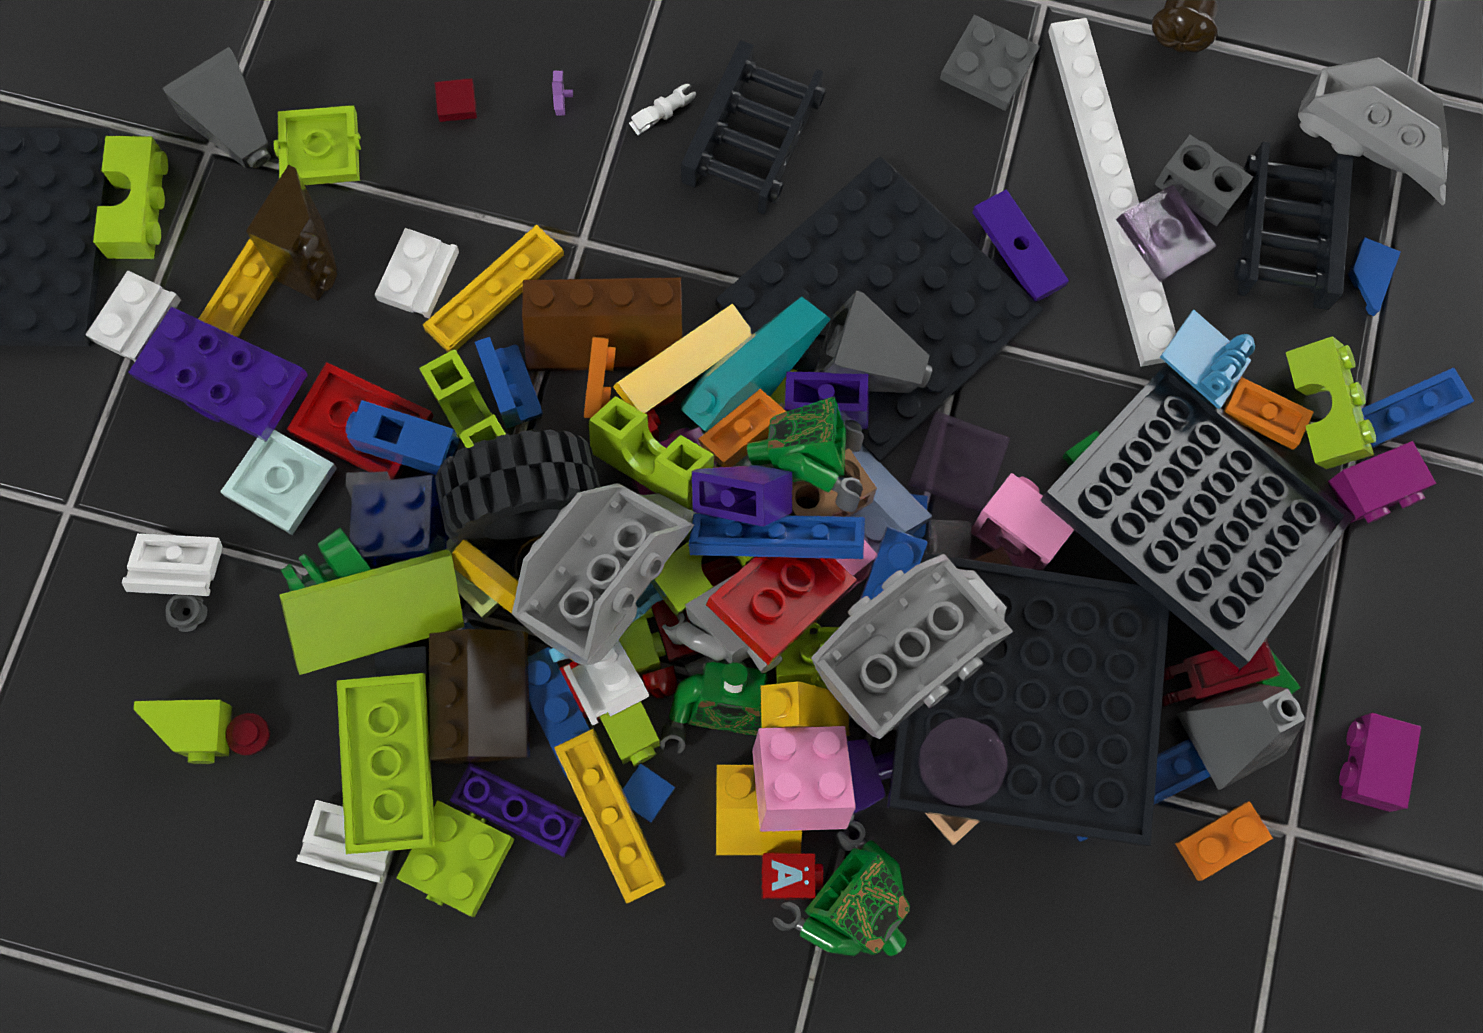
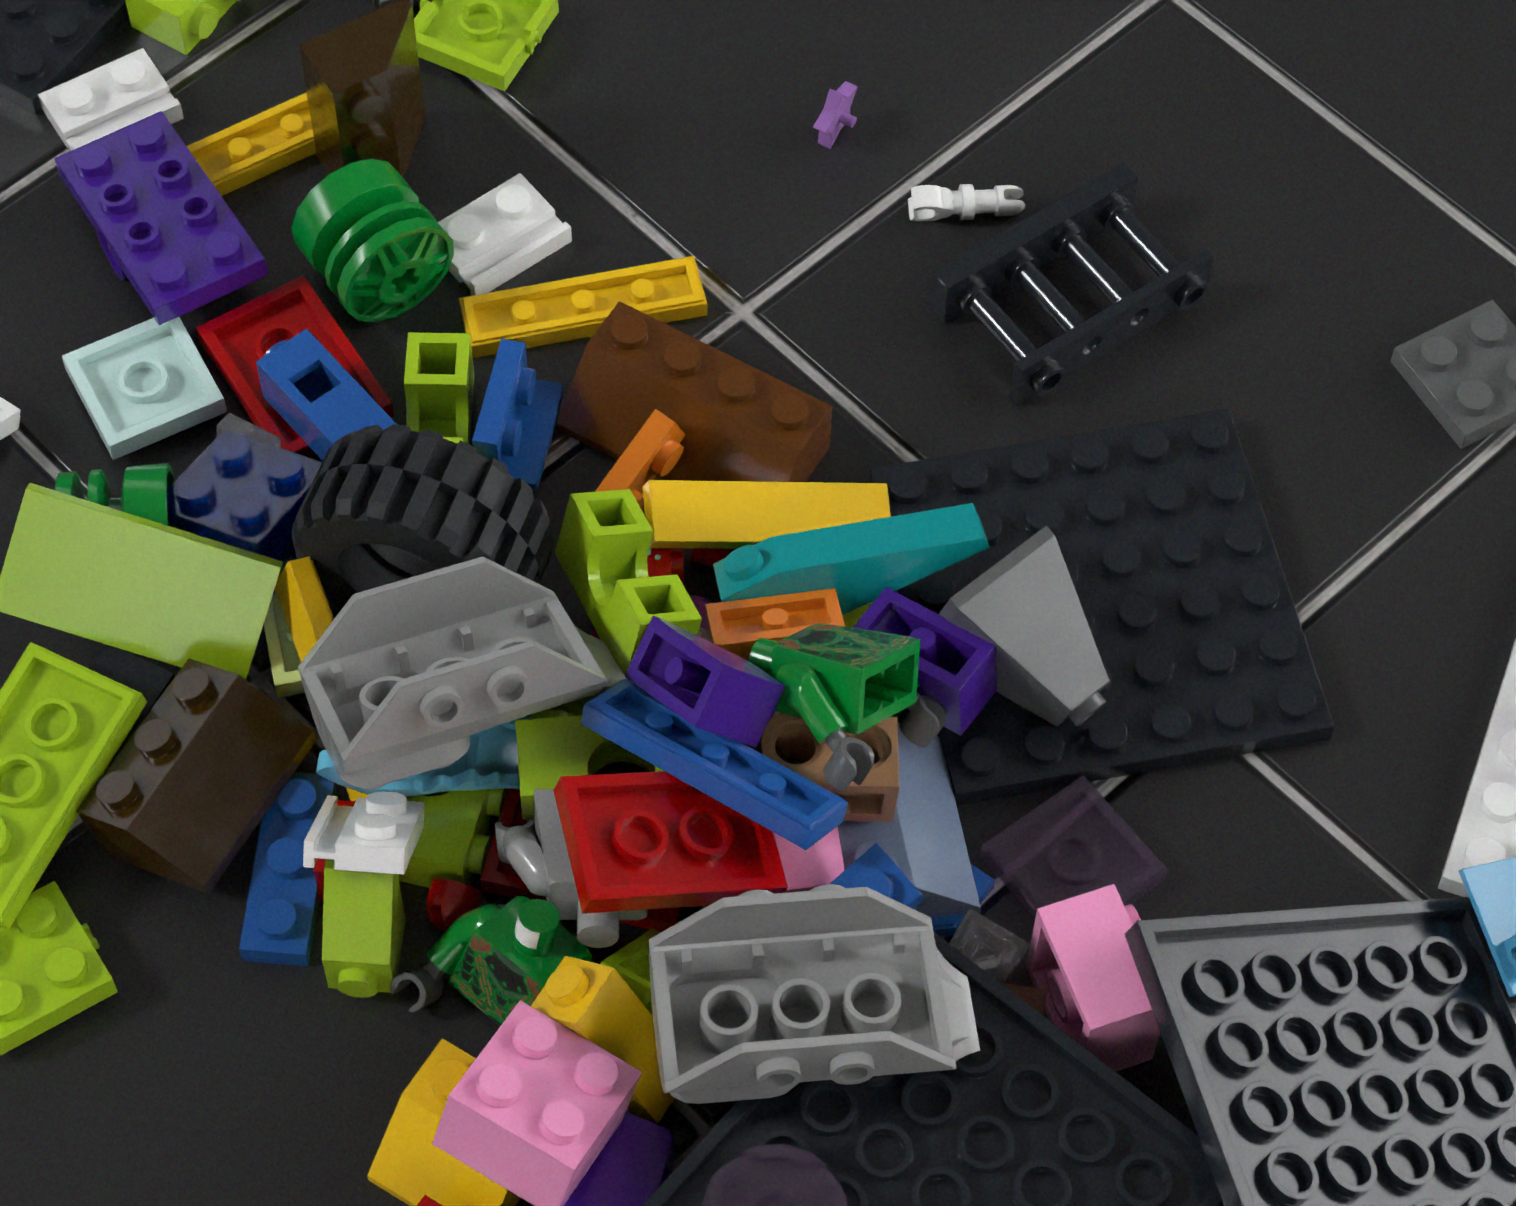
camera: 35 degrees right, 15 degrees down
dark red tile [435,78,477,122] -> none
dark purple tile [450,763,583,857] -> none
yellow tile [554,728,666,904] -> none
blue tile [622,763,675,823] -> none
dark purple tile [973,189,1069,302] -> none
none -> green wheel [291,159,454,323]

